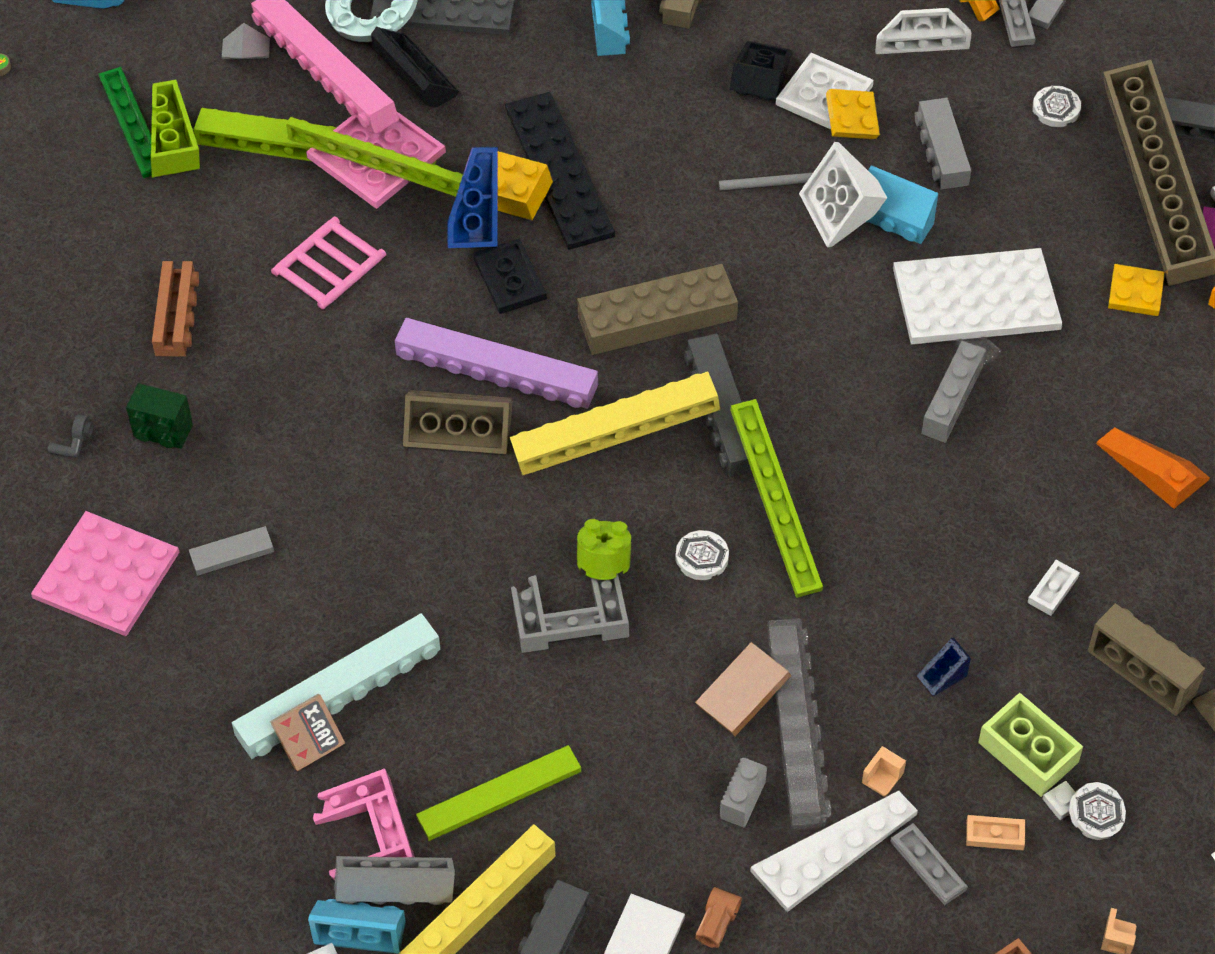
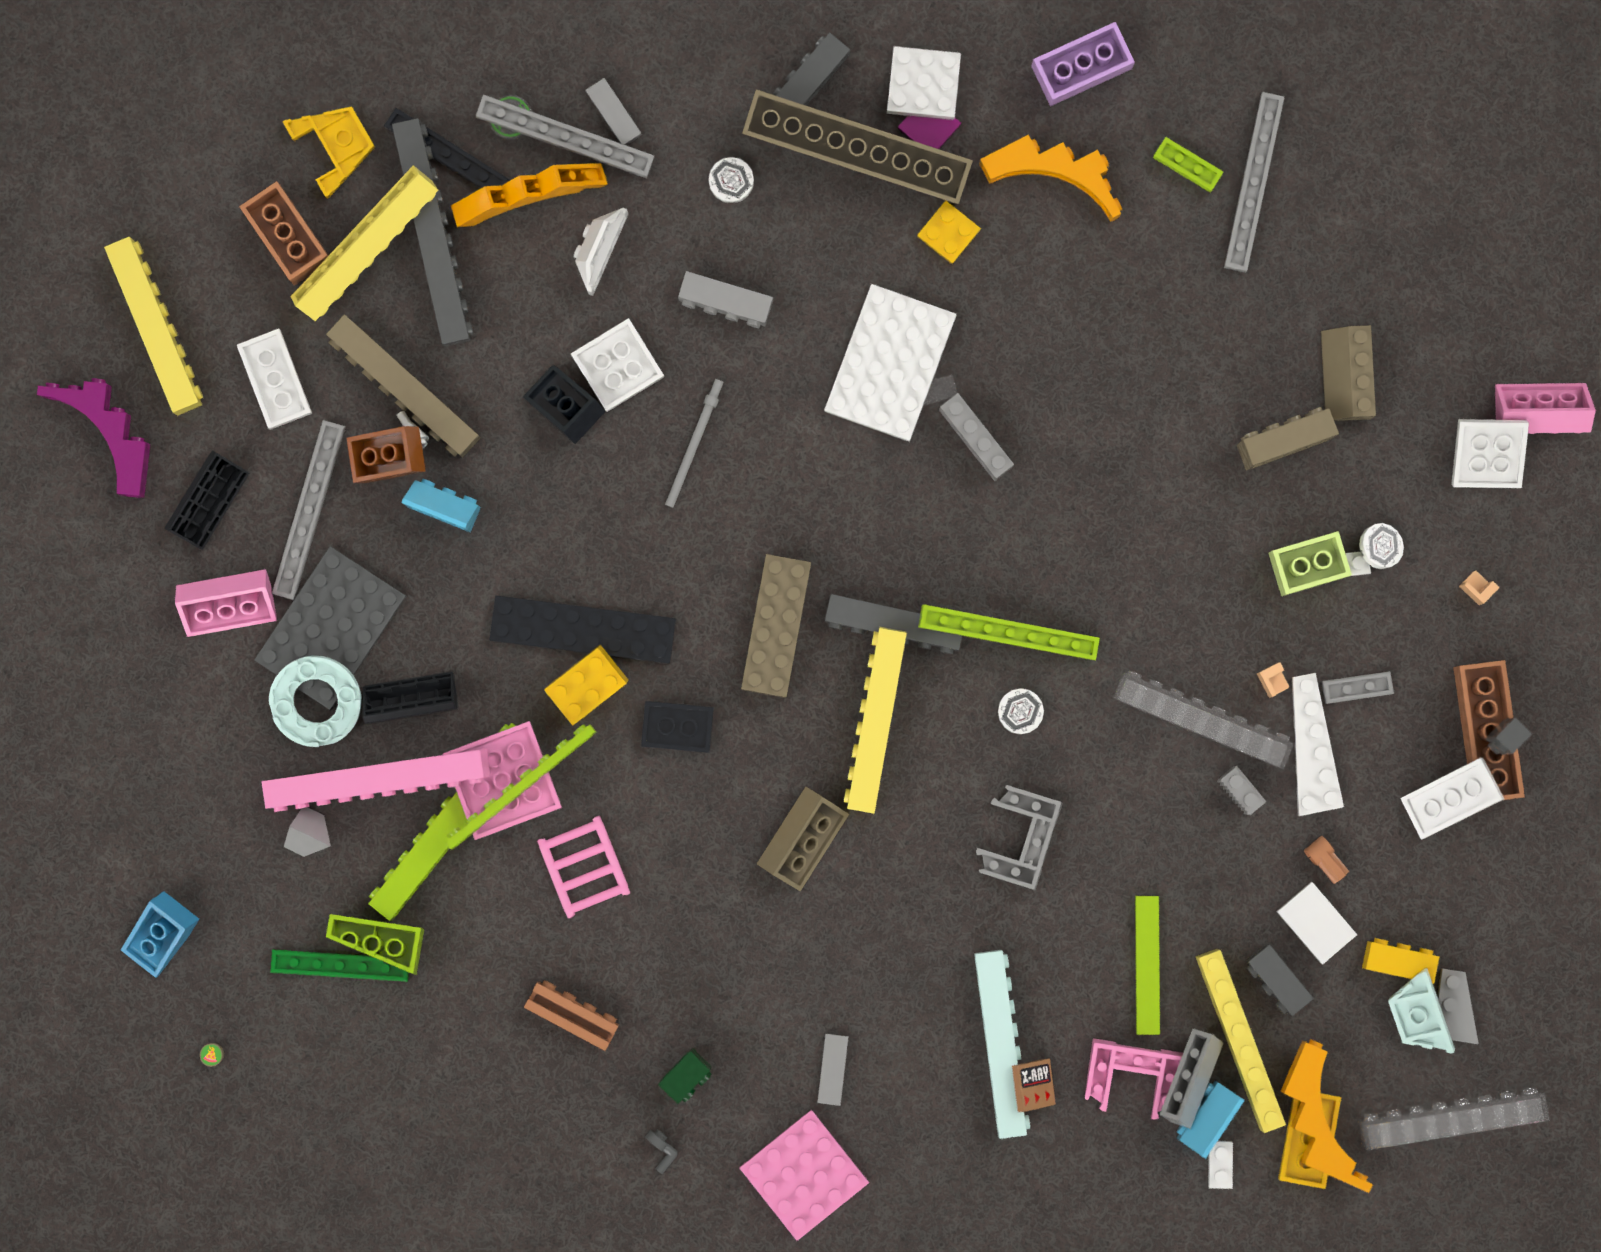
camera: 60 degrees left, 30 degrees up
lavender brick [395,318,598,409] -> none
blue wedge [447,147,498,248] -> none
lime brick [577,519,631,580] -> none
tile [695,642,791,736] -> none
white slope [799,142,887,247] -> none
yellow plate [826,89,880,139] -> none
medium azure slope [866,165,938,244] -> none
clear blue slope [917,638,971,696] -> none
light nougat plate [966,815,1025,850] -> none
white plate [1028,560,1080,616] -> none
orange wedge [1096,427,1210,509] -> none

